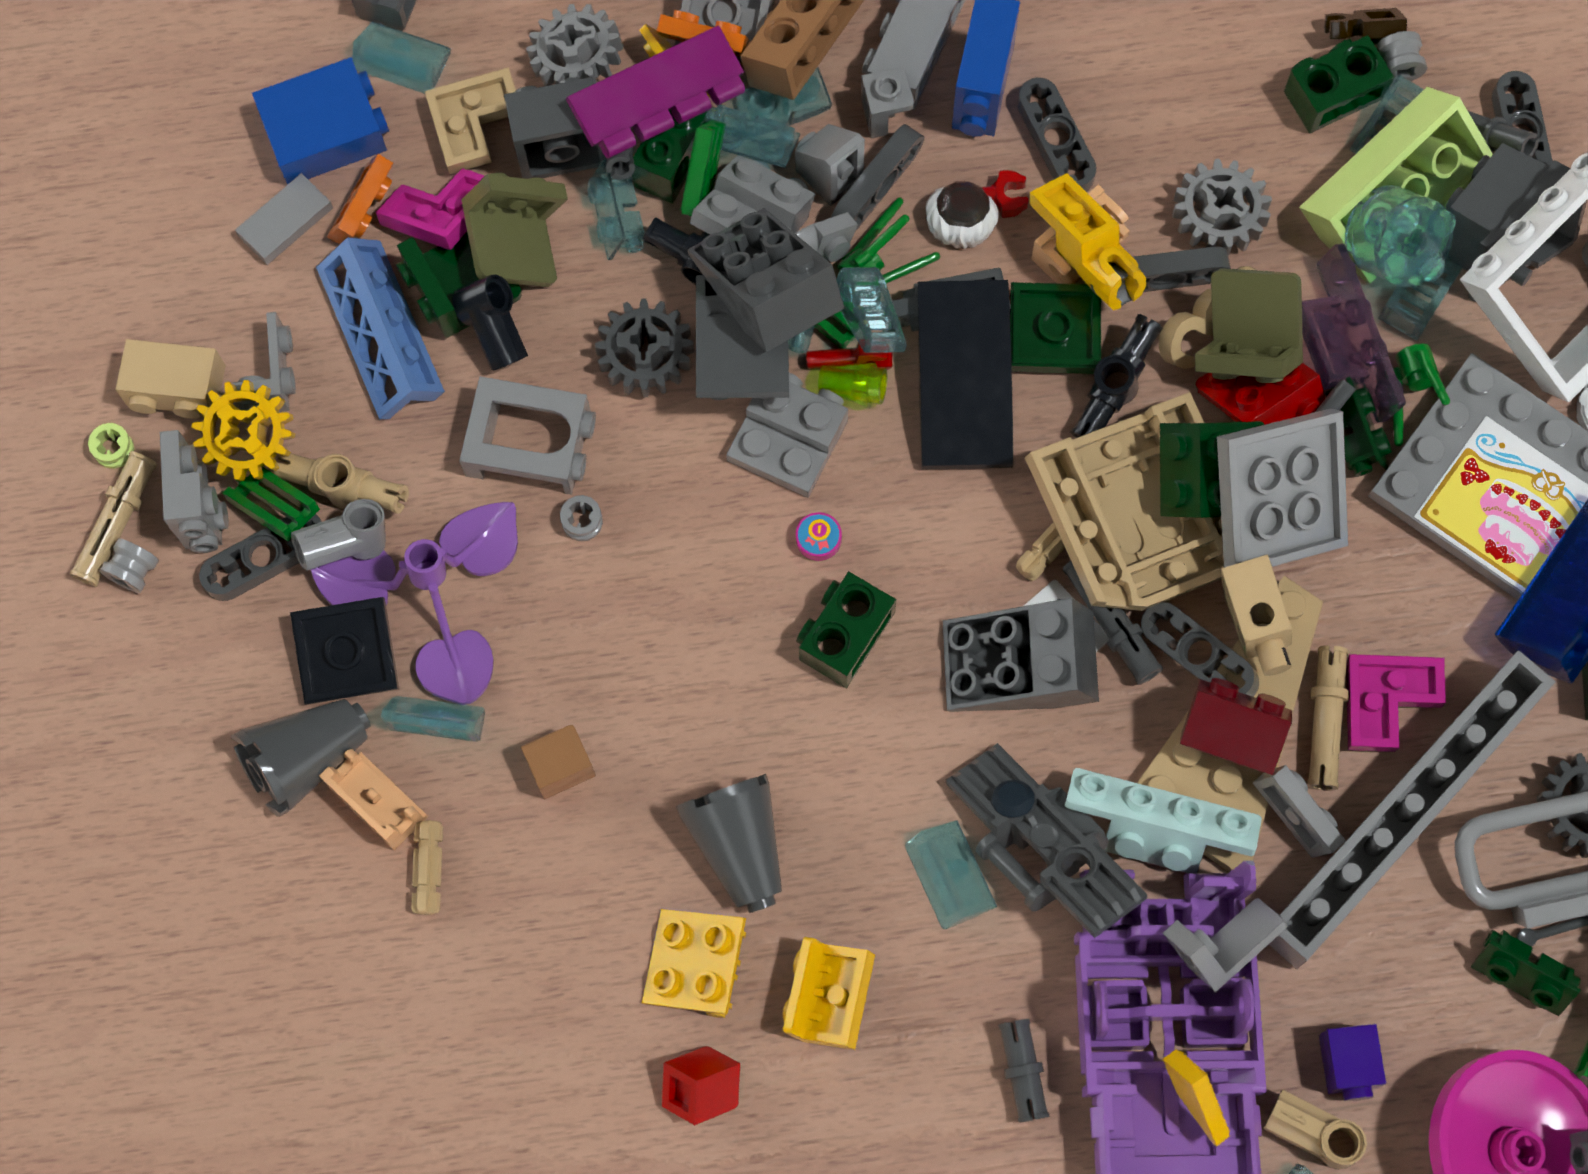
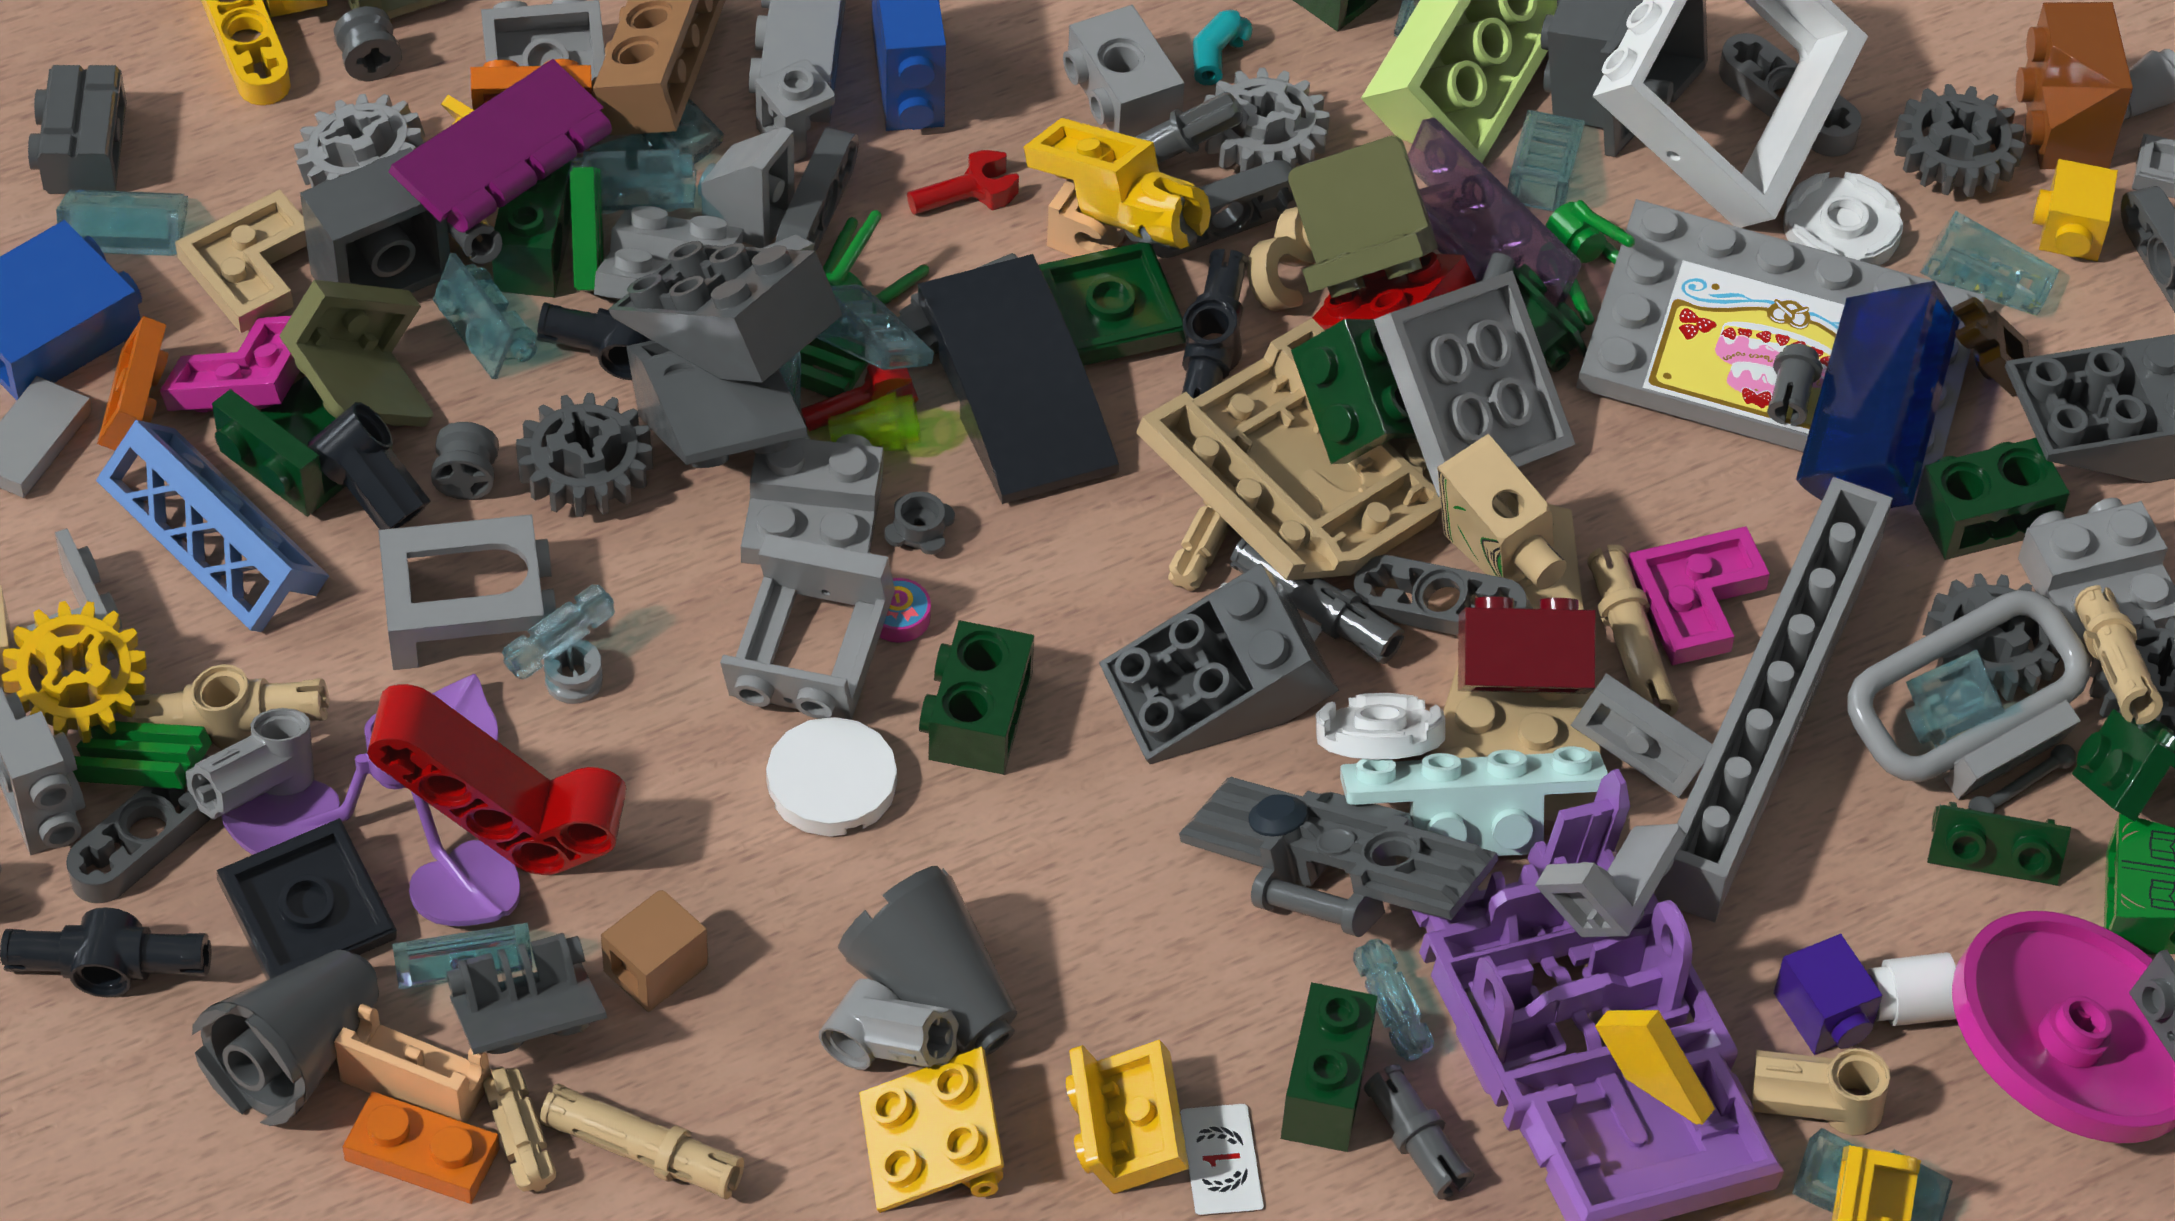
camera: 25 degrees left, 20 degrees down
clear light blue slope [905,820,997,929] -> none
hair [925,181,999,249] -> none
dark grey beam [1018,77,1096,192] -> none
clear light blue brick [1345,185,1456,287] -> none
none -> black pin [0,907,212,998]
none -> orange plate [342,1091,500,1204]
none -> red beam [367,684,627,875]
none -> dark grey wheel [431,422,499,500]
none -> dark grey hinge [446,933,607,1055]
none -> clear light blue axle [502,584,615,679]
none -> tan pin [540,1083,745,1200]
none -> light grey panel [720,534,895,720]
none -> white tile [766,717,897,837]
none -> light grey piece [819,979,959,1070]
none -> dark grey plate [884,491,955,555]
none -> light grey brick [1063,4,1185,136]
none -> dark grey axle [1132,92,1243,164]
none -> white sticker [1180,1104,1264,1215]
none -> teal arm [1193,9,1253,86]
none -> dark green brick [1280,982,1378,1152]
none -> white tile [1316,693,1445,760]
none -> clear light blue axle [1353,938,1434,1061]
none -> dark grey pin [1767,344,1823,426]
none -> white brick [1867,952,1957,1026]
none -> clear light blue bracket [1905,650,2005,747]

